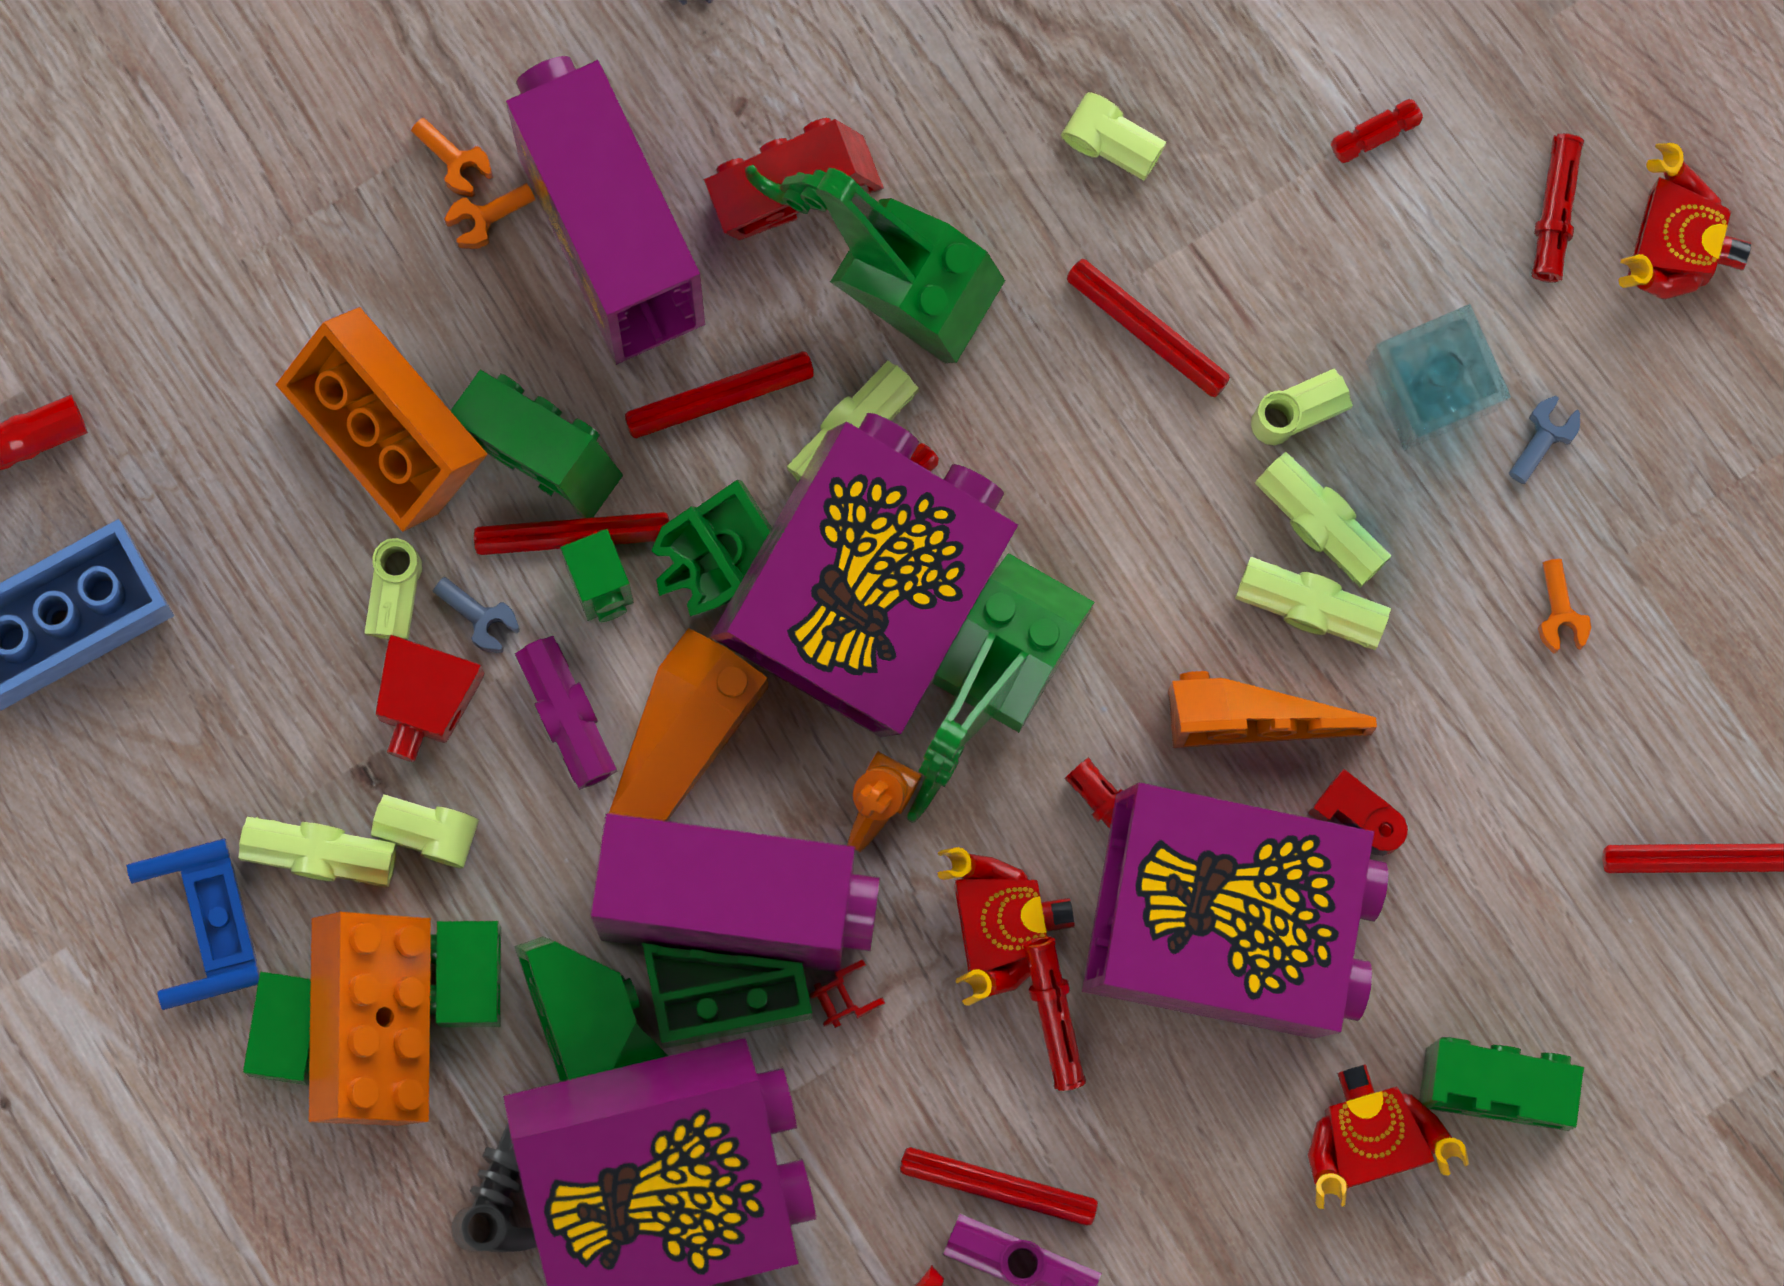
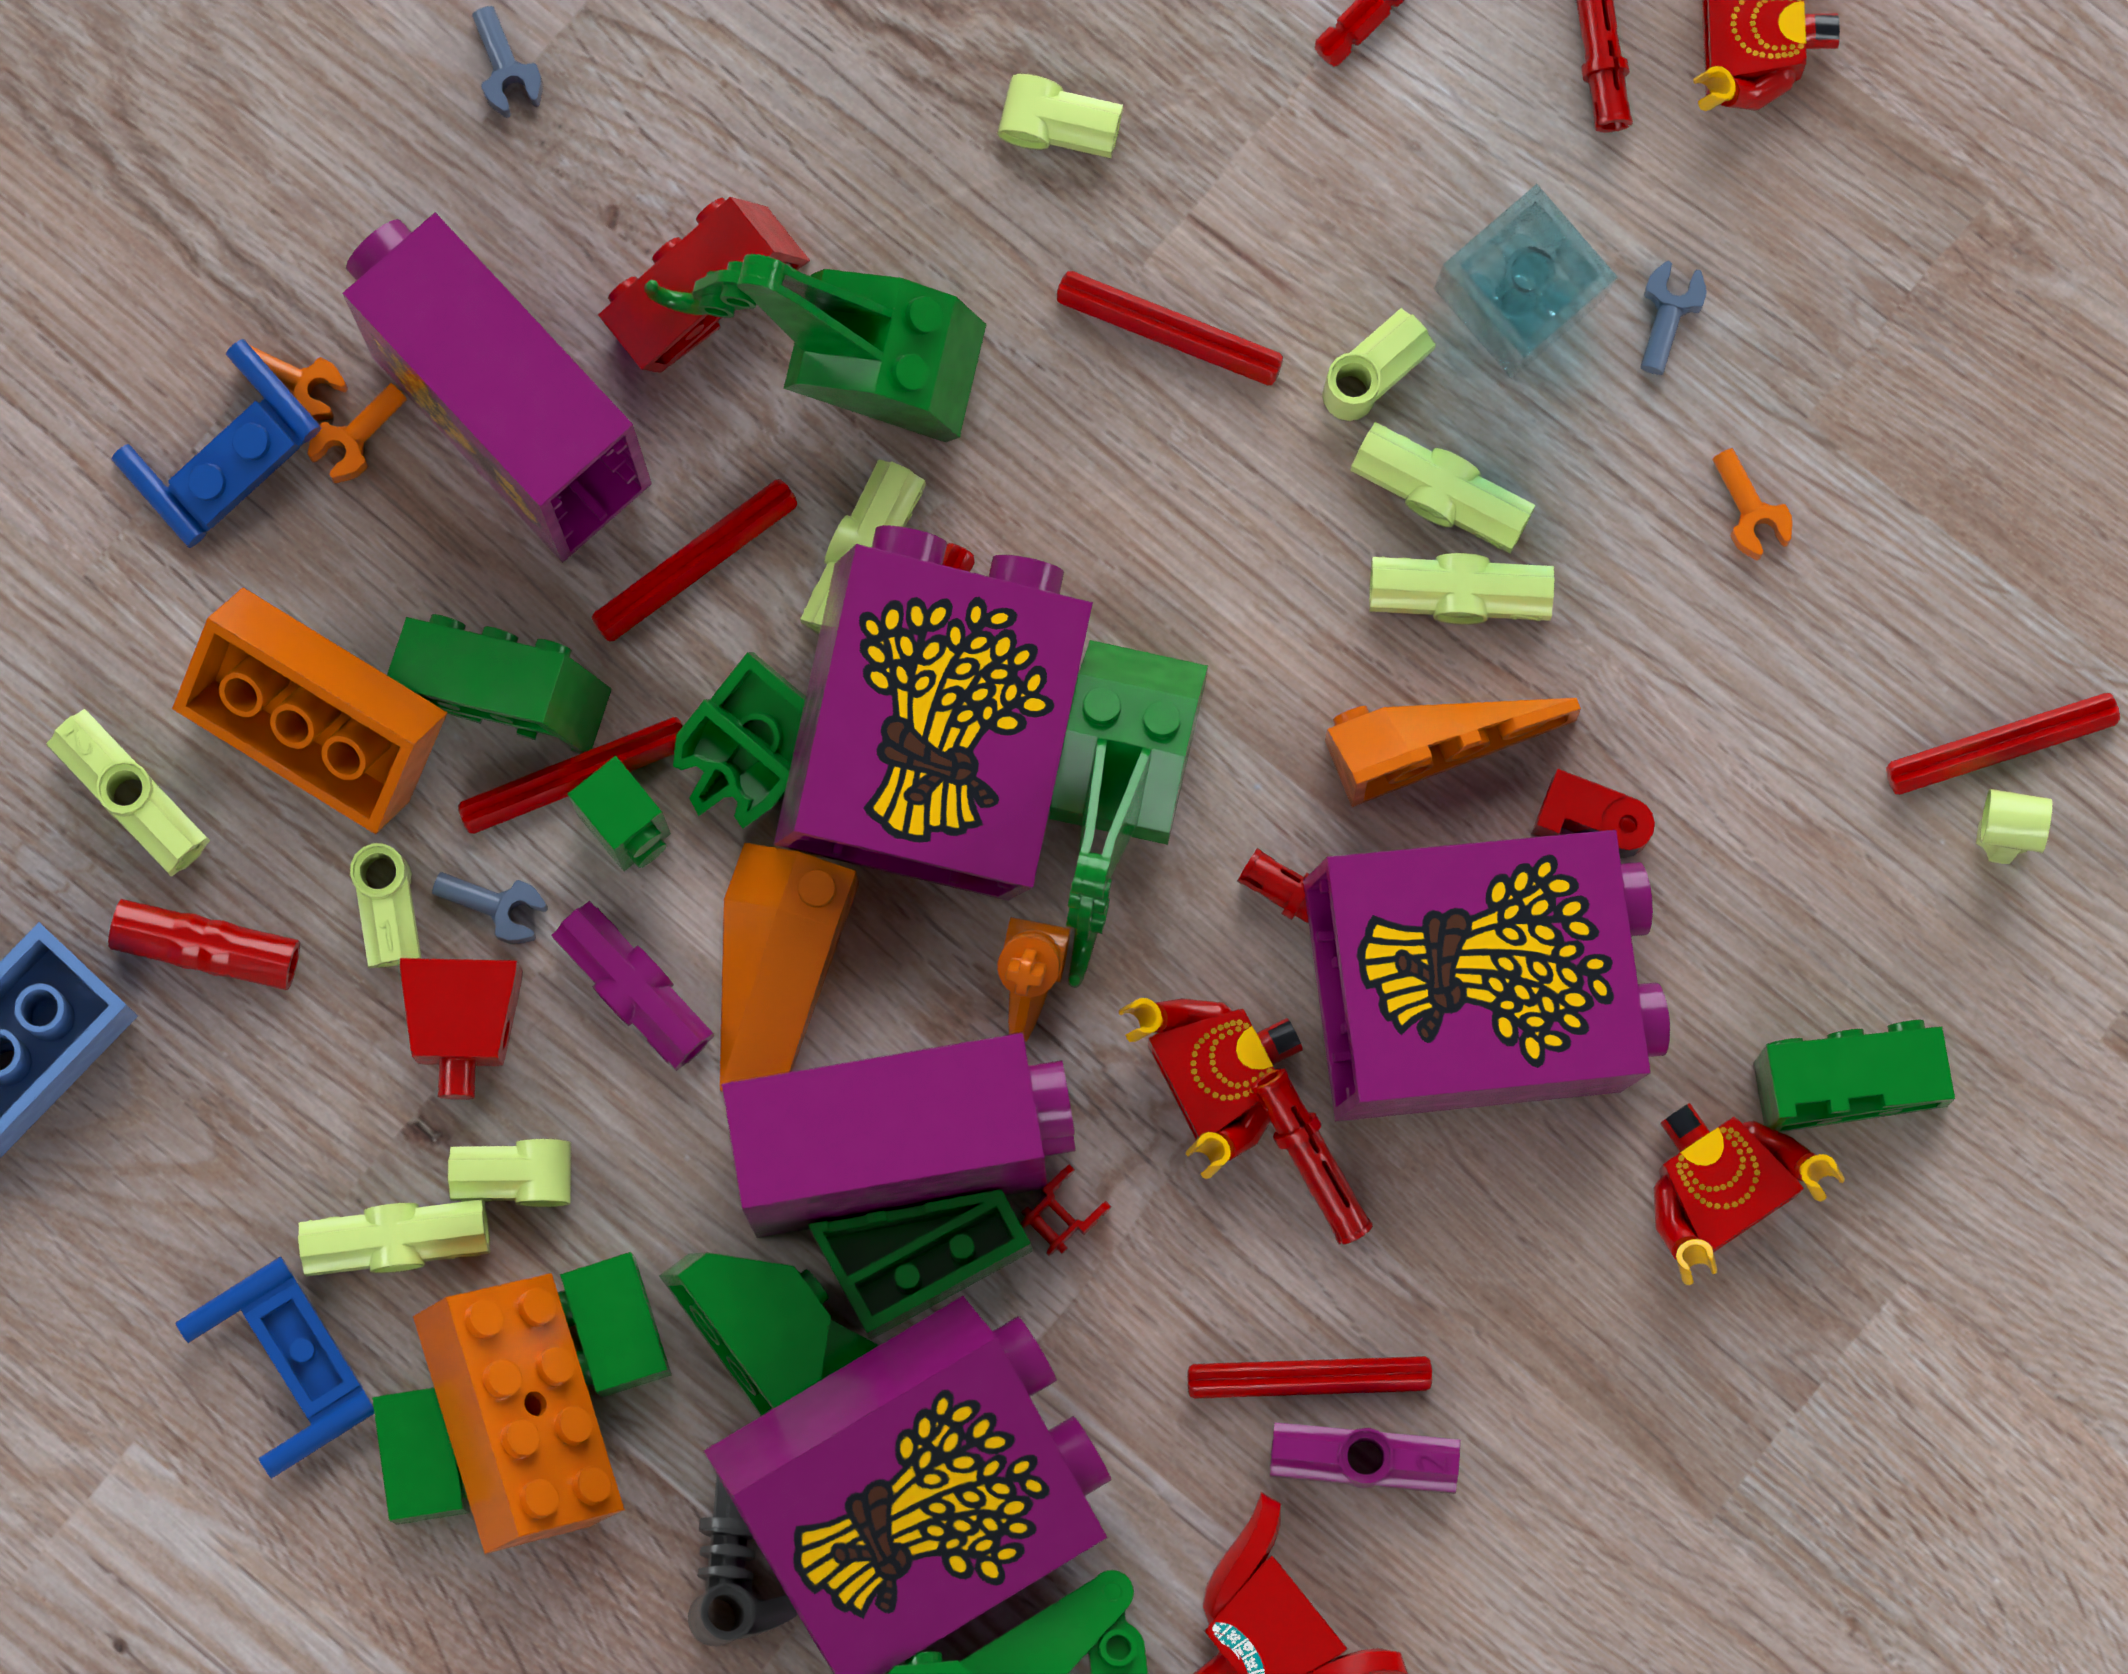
camera: 10 degrees left, 0 degrees up
none -> yellowish green piece [46,709,210,876]
none -> red axle [108,899,300,990]
none -> blue plate [111,339,322,548]
none -> yellowish green piece [1976,789,2052,864]

